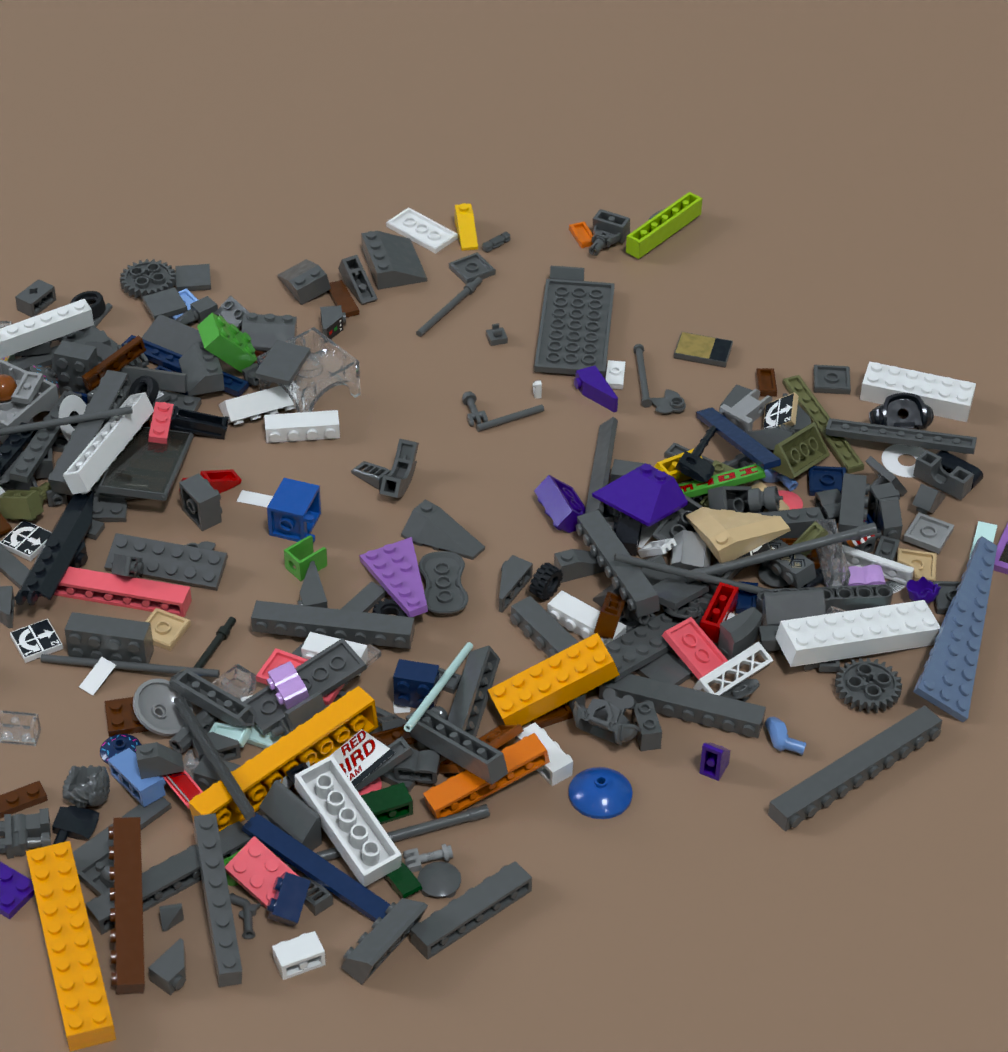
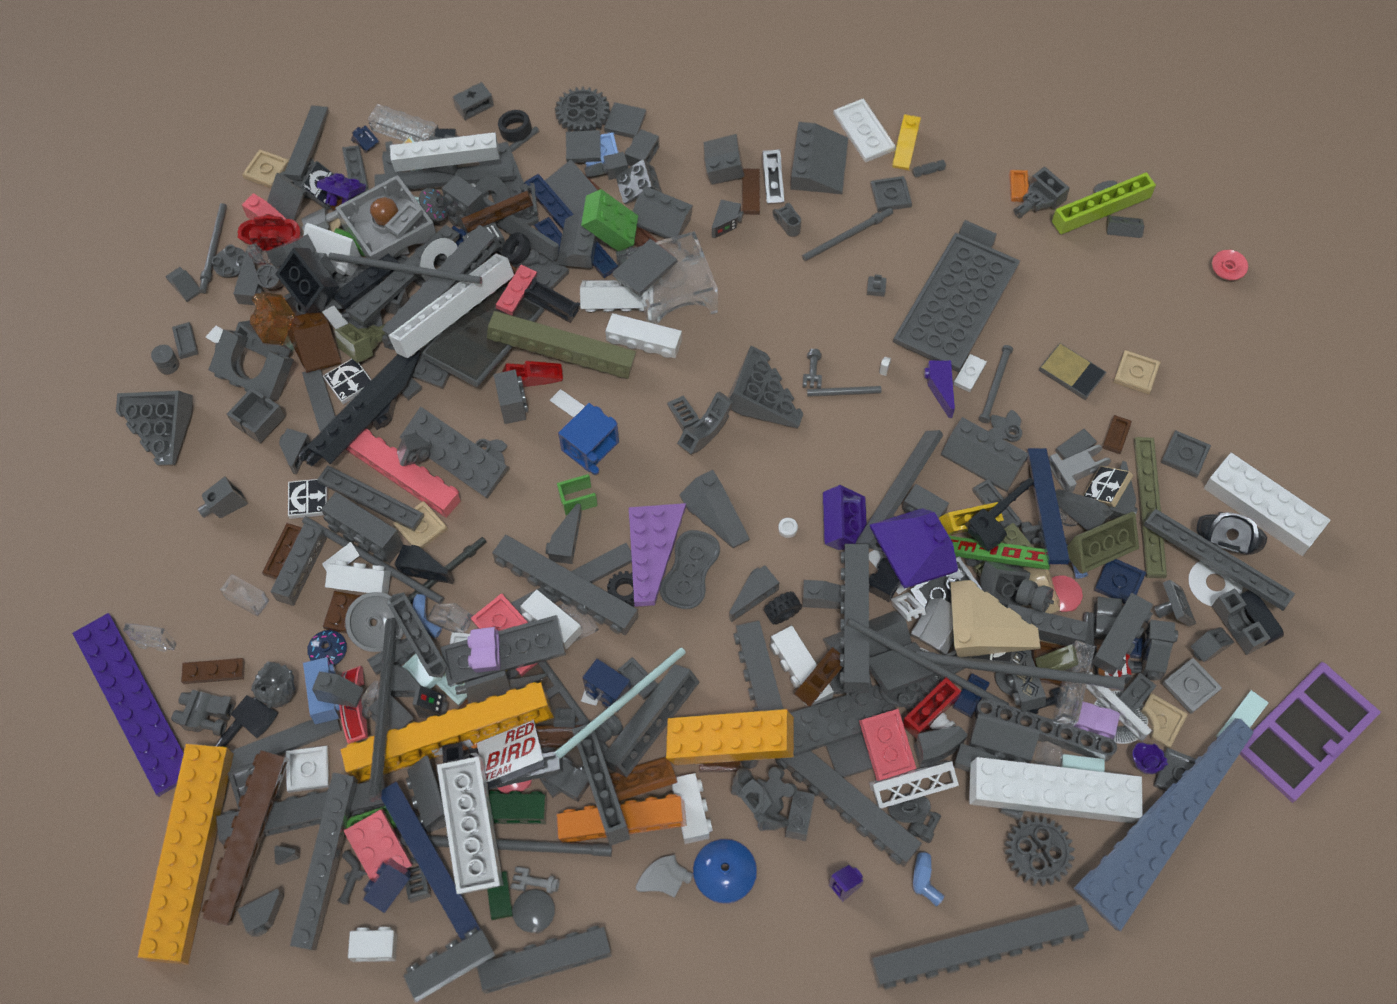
camera: 25 degrees right, 20 degrees up
none -> reddish brown tile [262,523,302,579]
none -> dark grey brick [270,524,327,606]
none -> white tile [286,746,330,793]
none -> dark grey tile [317,465,424,531]
none -> white brick [325,560,391,594]
none -> black slope [394,545,454,584]
none -> slope [412,685,449,719]
none -> olive brick [487,311,636,379]
none -> dark grey brick [624,129,660,166]
none -> light grey arm [636,855,693,897]
none -> dark grey slope [728,346,803,428]
none -> dark grey piece [772,202,801,237]
none -> white tile [778,518,798,538]
none -> dark grey piece [908,811,941,843]
none -> dark grey slope [941,417,1029,492]
none -> dark grey slope [1107,215,1145,238]
none -> tan tile [1113,350,1160,394]
none -> coral dish [1212,250,1248,280]

